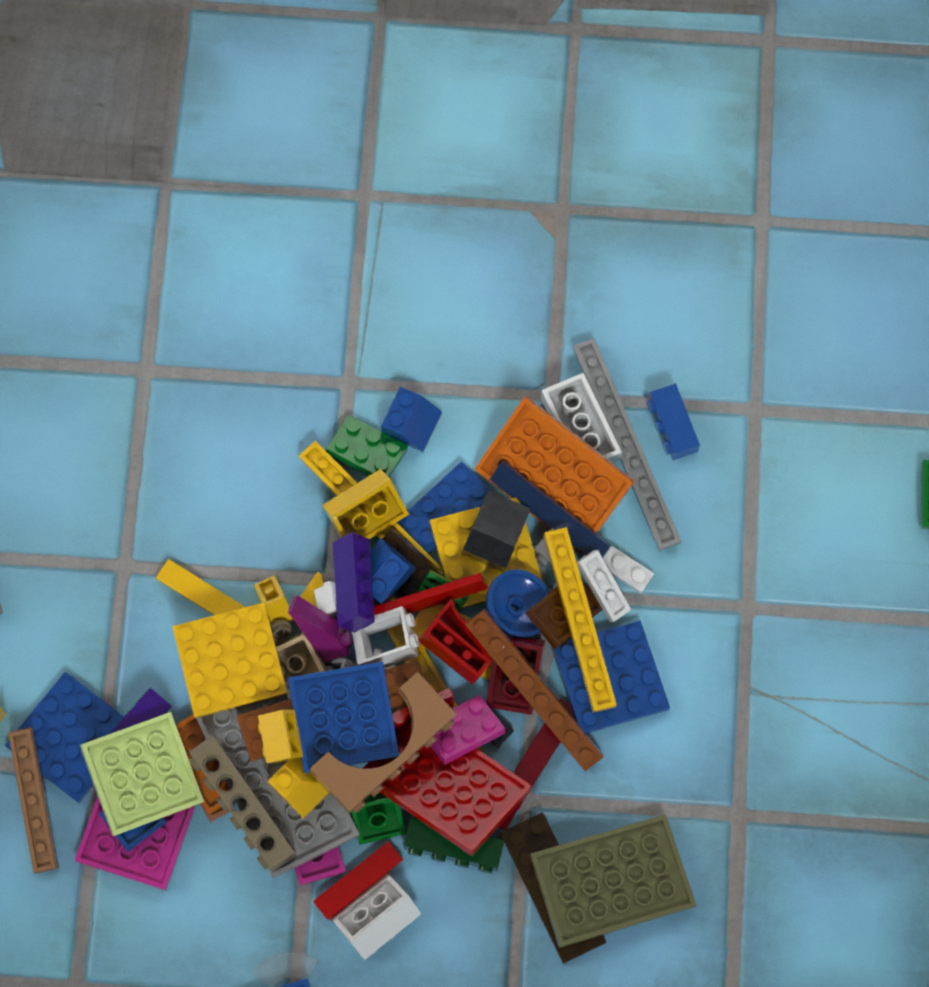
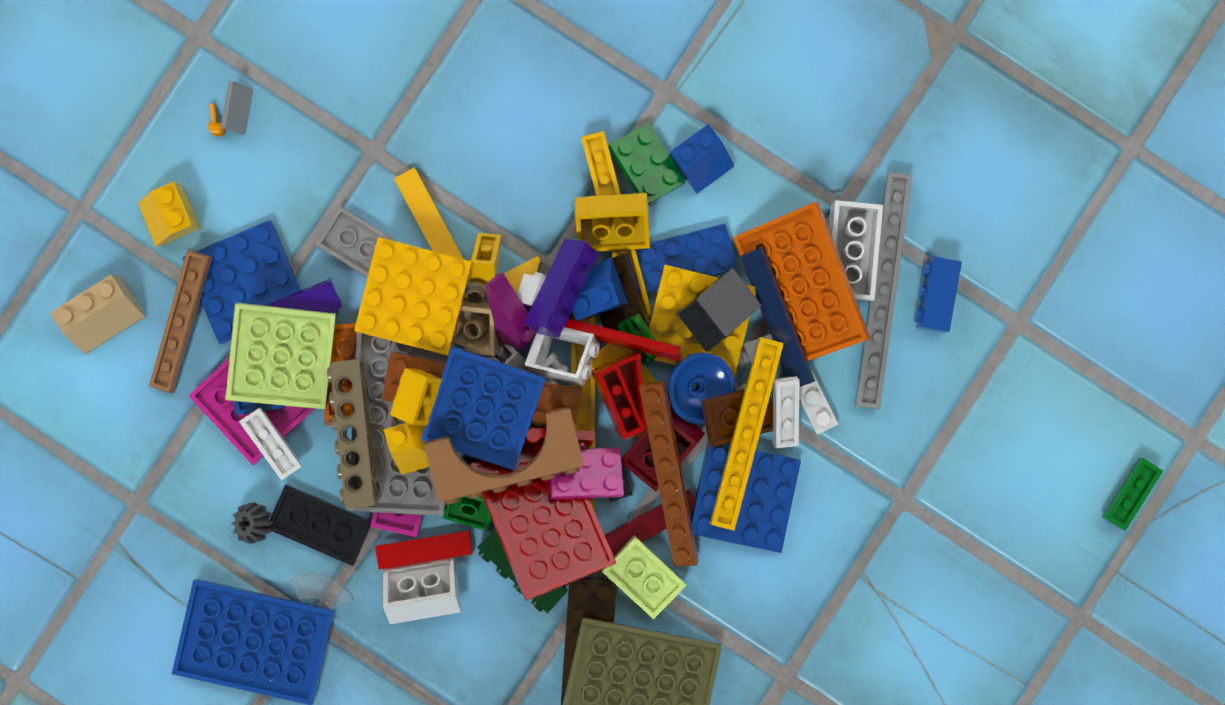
camera: 25 degrees right, 15 degrees up
none -> dark grey gear [231,502,274,544]
none -> white plate [239,407,303,480]
none -> black tile [269,484,371,566]
none -> light grey tile [315,206,400,277]
none -> yellowish green plate [602,535,687,619]

